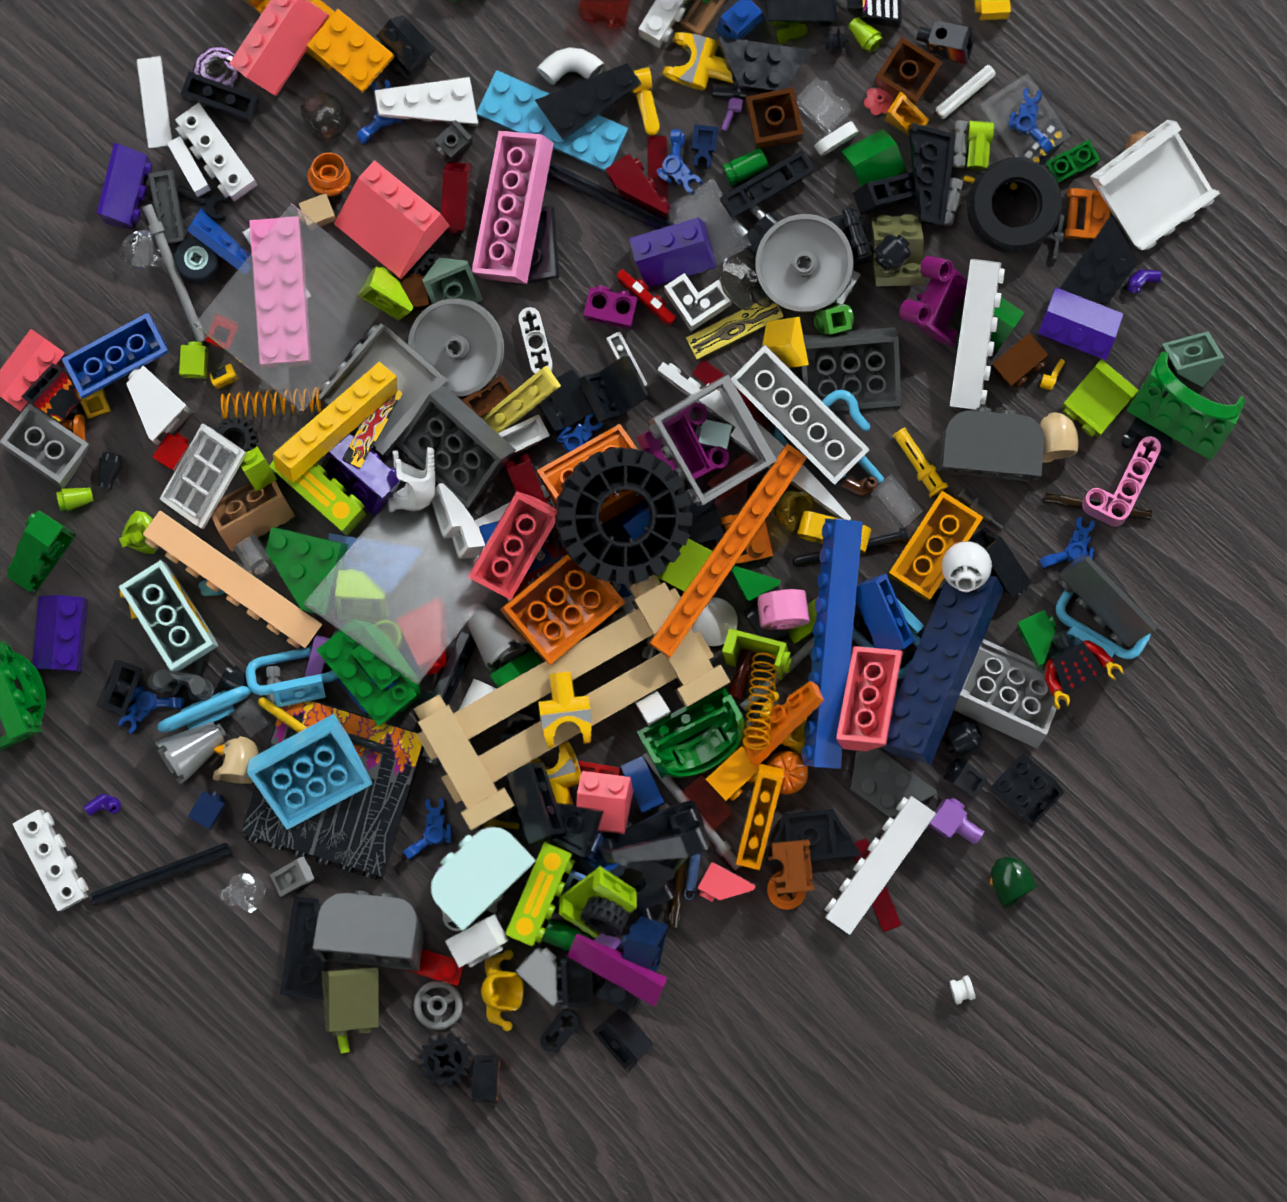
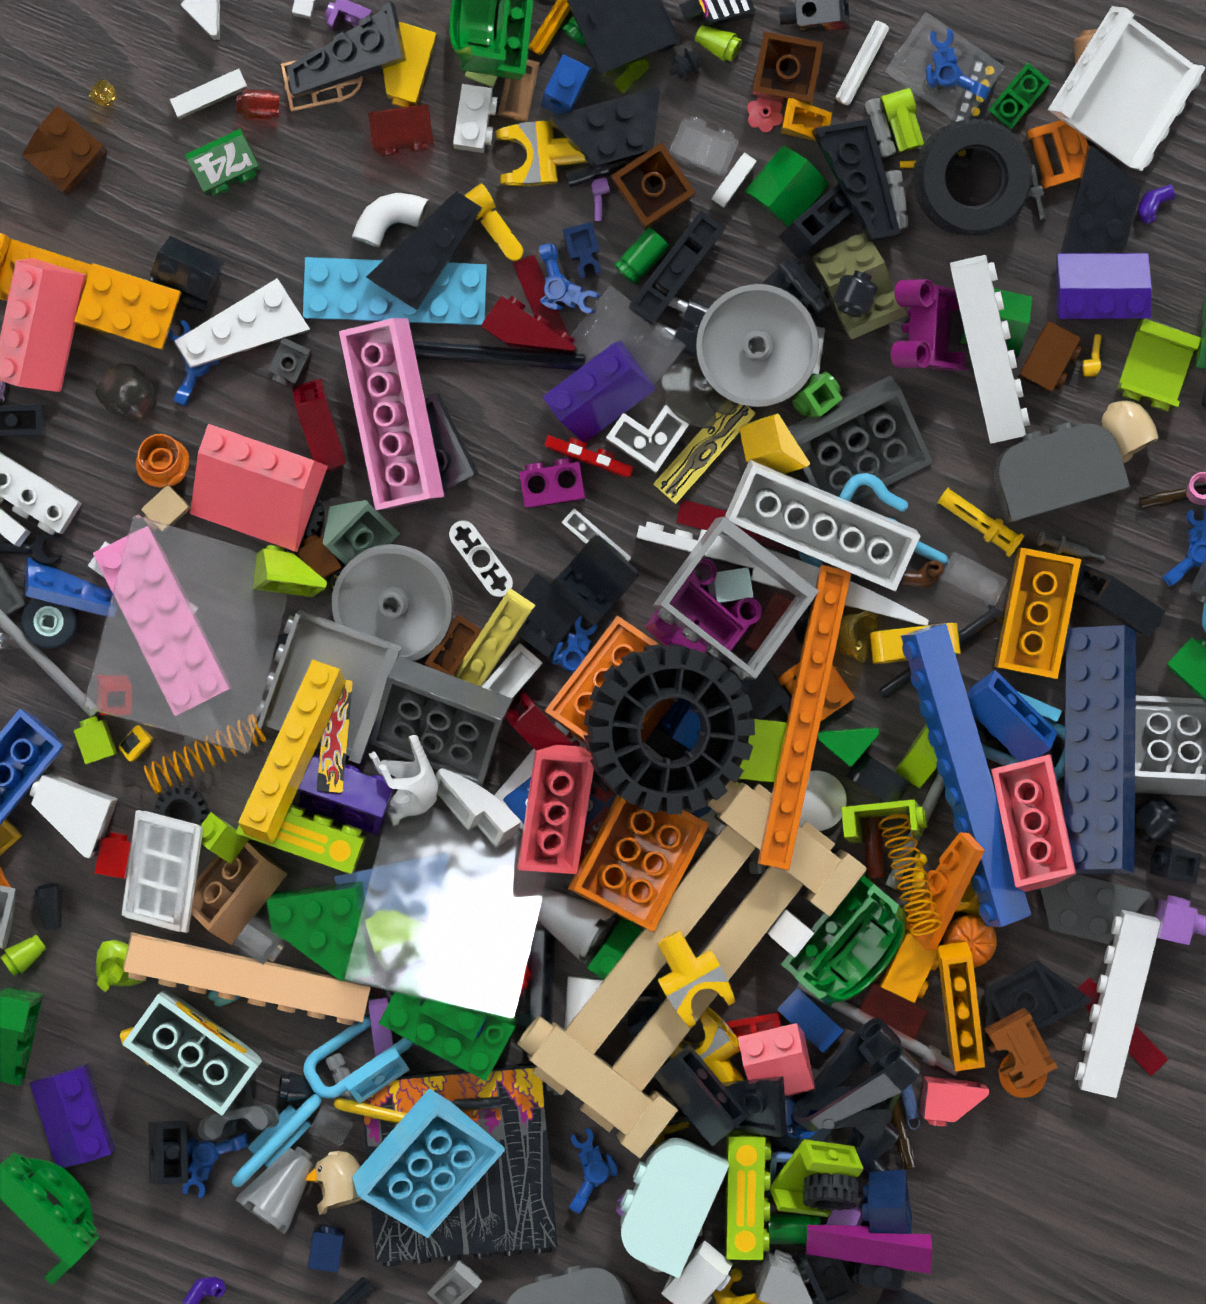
camera: 30 degrees left, 5 degrees up
bright pink piece [757,589,810,630] -> none
white brick [942,541,992,592] -> none

